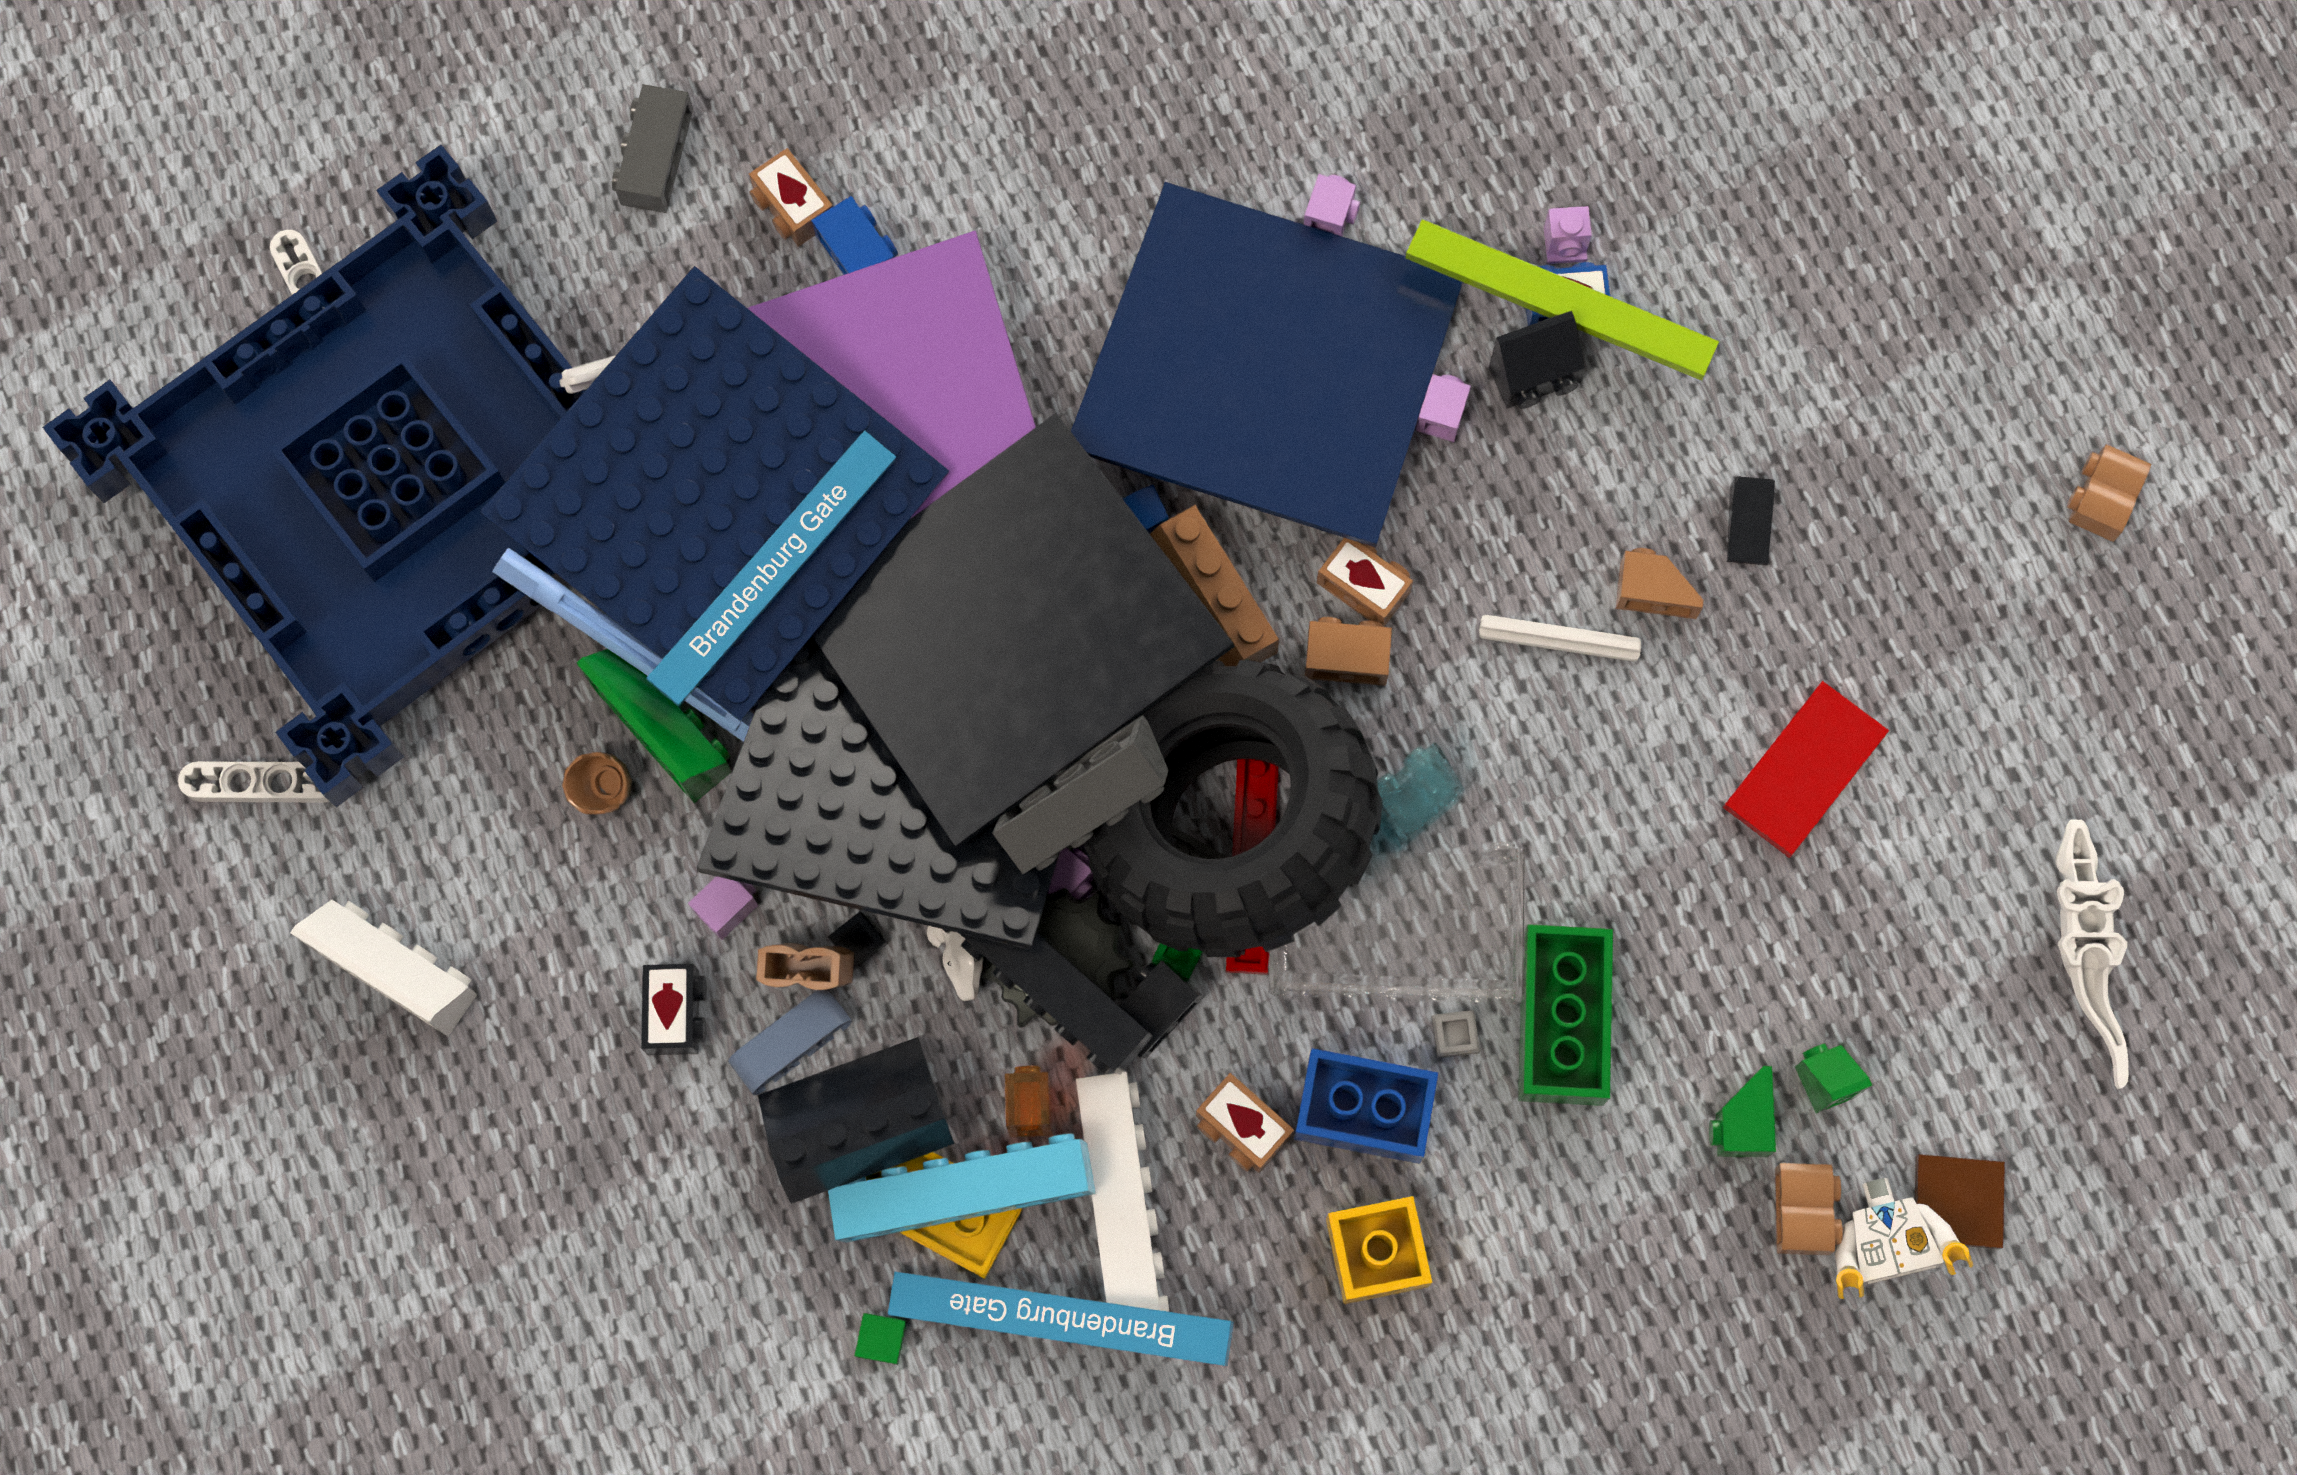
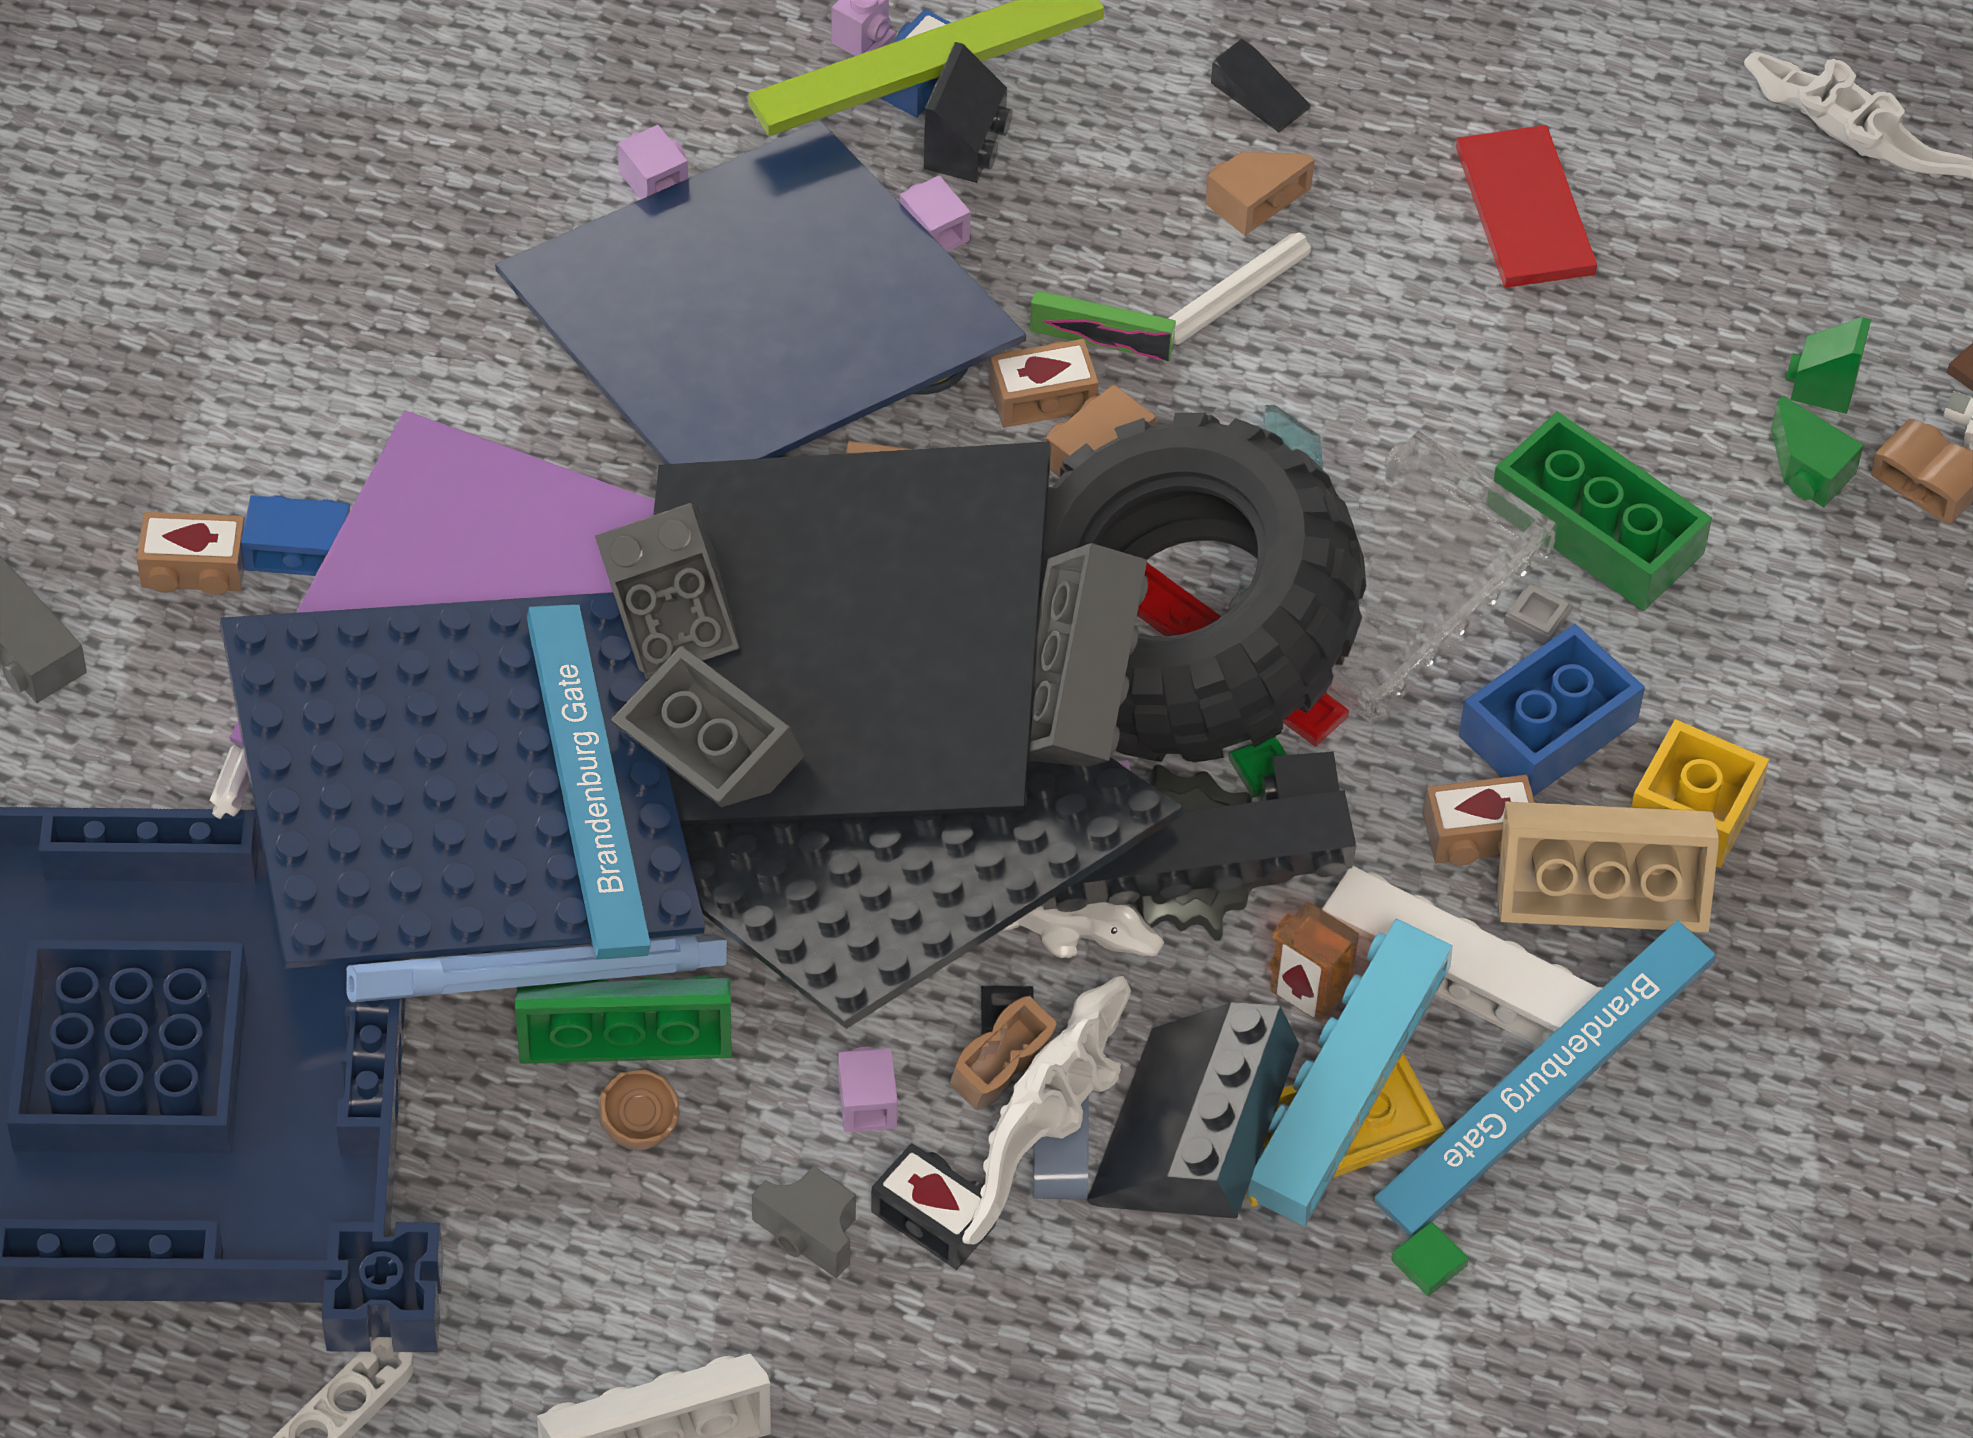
camera: 55 degrees left, 20 degrees down
none -> dark grey slope [595,503,740,680]
none -> dark grey slope [611,646,805,807]
none -> dark grey brick [752,1166,856,1279]
none -> white animal [963,976,1131,1245]
none -> bright green tile [1030,290,1176,362]
none -> tan brick [1497,801,1719,932]

